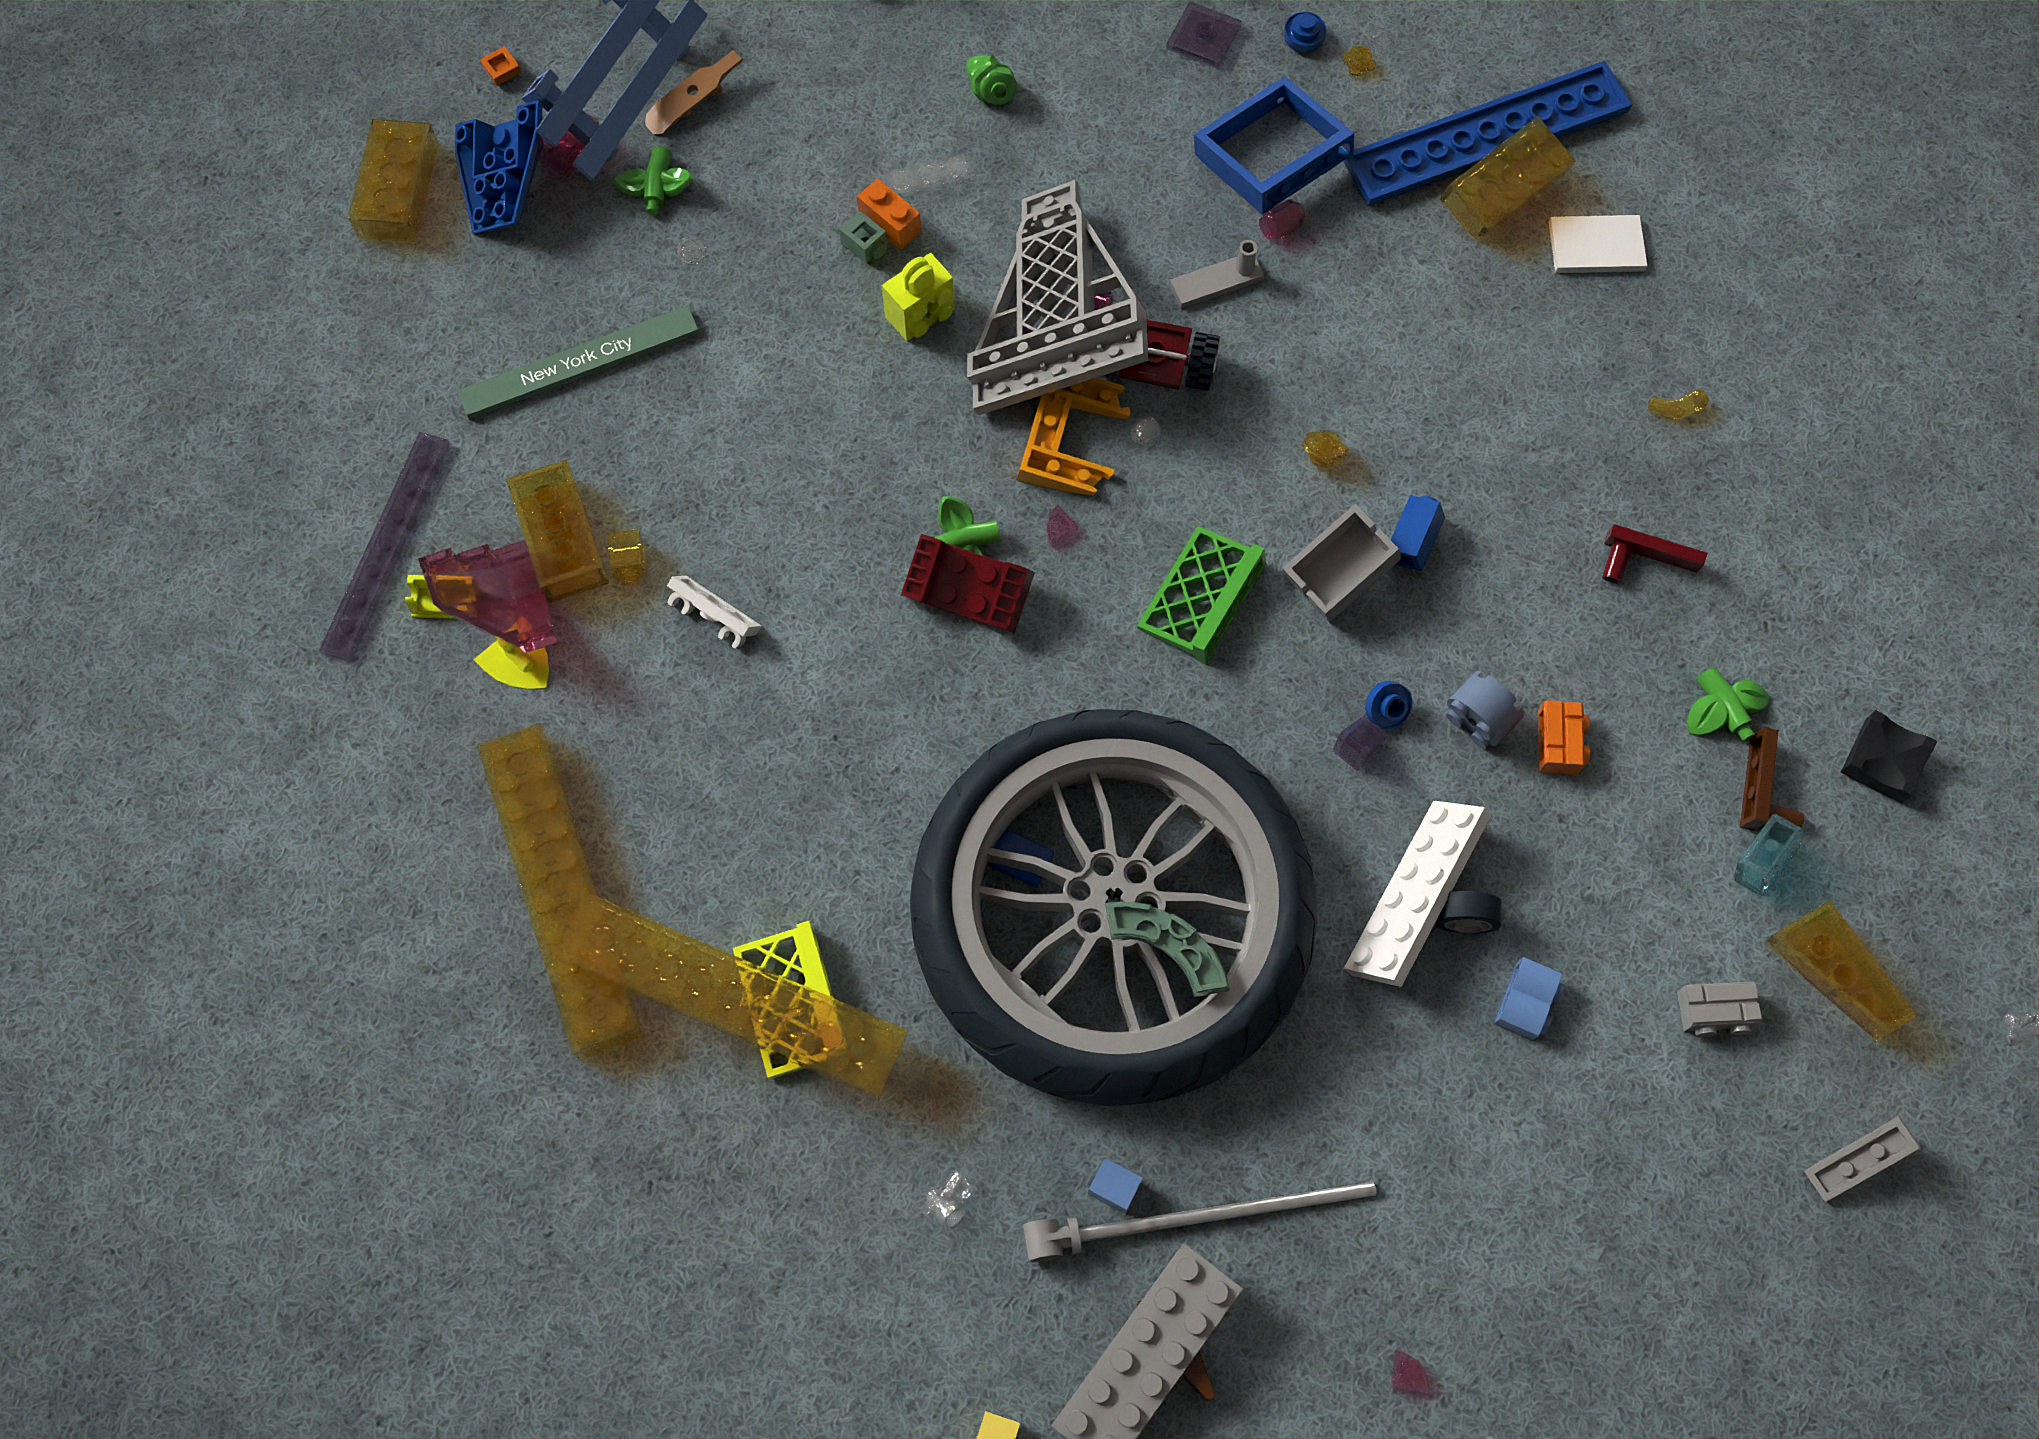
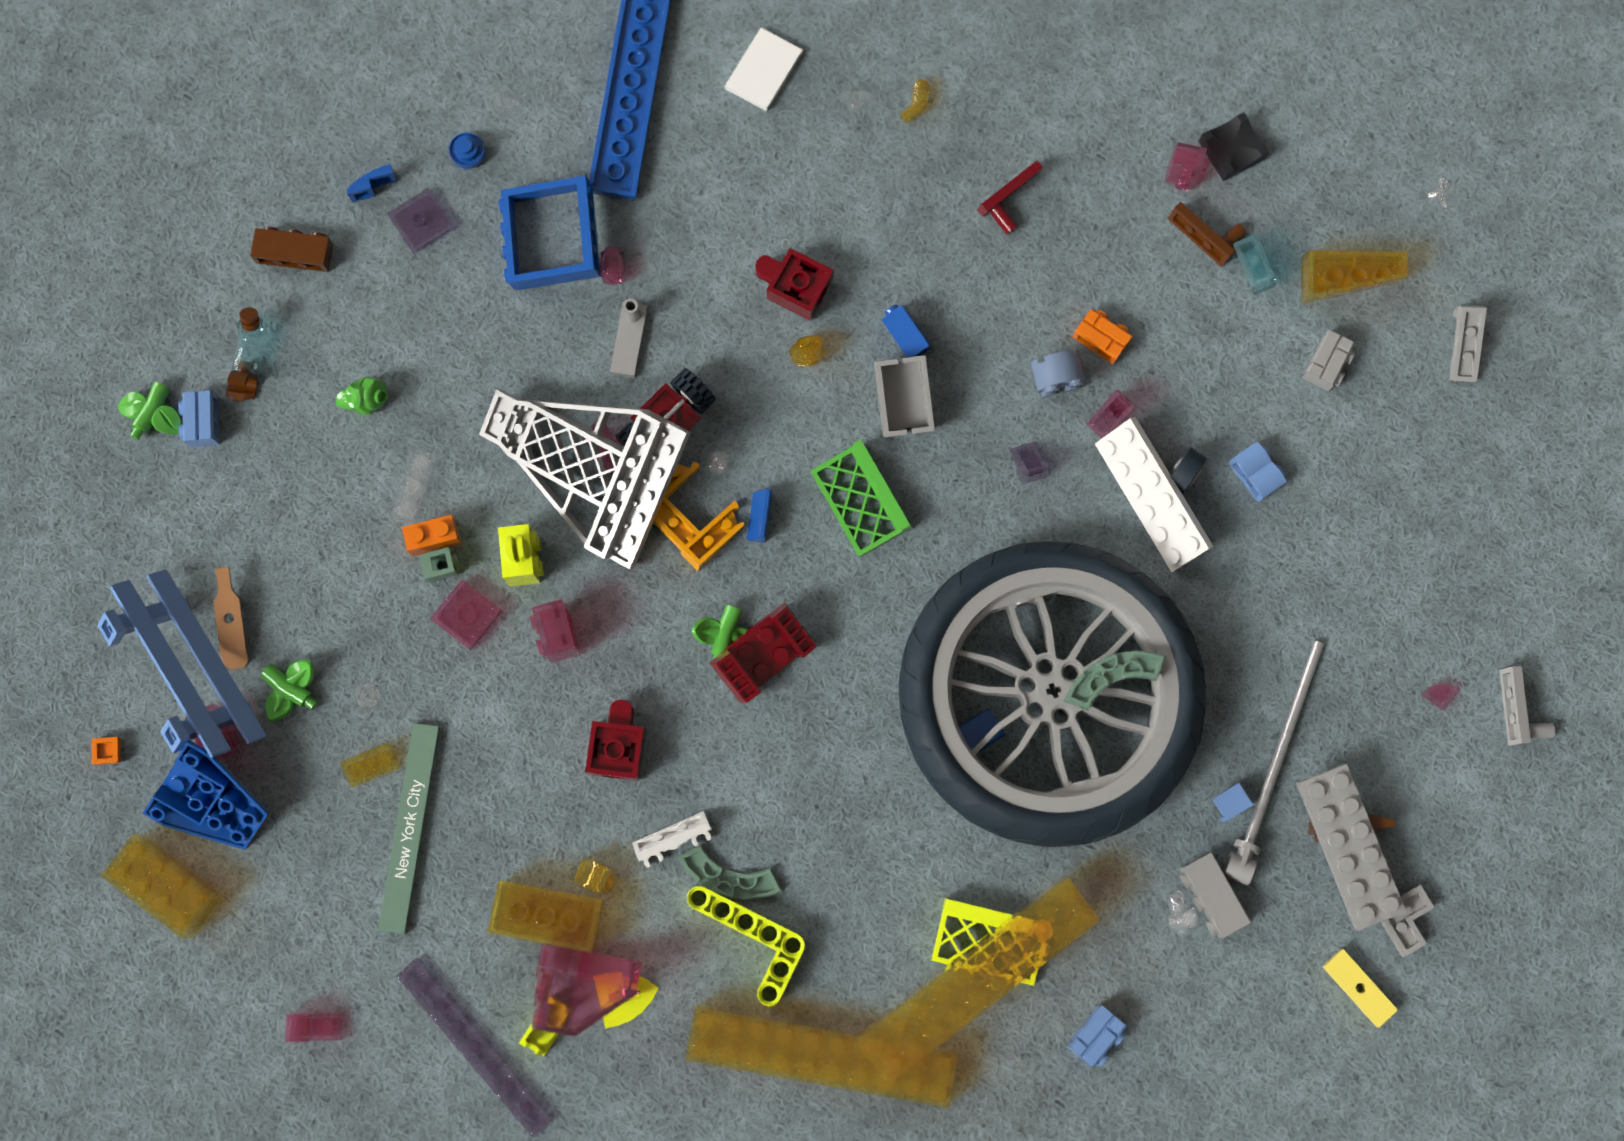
camera: 60 degrees left, 10 degrees up
clear pink tile [1046,505,1078,548] -> none
clear yellow plate [1342,46,1376,76] -> none
blue plate [1365,681,1413,729] -> none
clear yellow brick [1439,116,1576,242] -> none
bright green plant [1688,668,1770,742] -> none
none -> clear pink plate [285,1013,343,1042]
none -> clear yellow slope [340,743,400,788]
none -> clear pink plate [430,579,503,651]
none -> clear pink piece [530,599,581,664]
none -> dark red brick [585,699,646,781]
none -> sand green tile [677,845,782,900]
none -> neon yellow beam [687,886,805,1006]
none -> blue slope [747,489,772,543]
none -> dark red brick [755,248,834,321]
none -> medium blue brick [1066,1005,1127,1068]
none -> clear pink slope [1086,389,1136,439]
none -> clear pink brick [1165,142,1209,190]
none -> light grey brick [1179,853,1251,938]

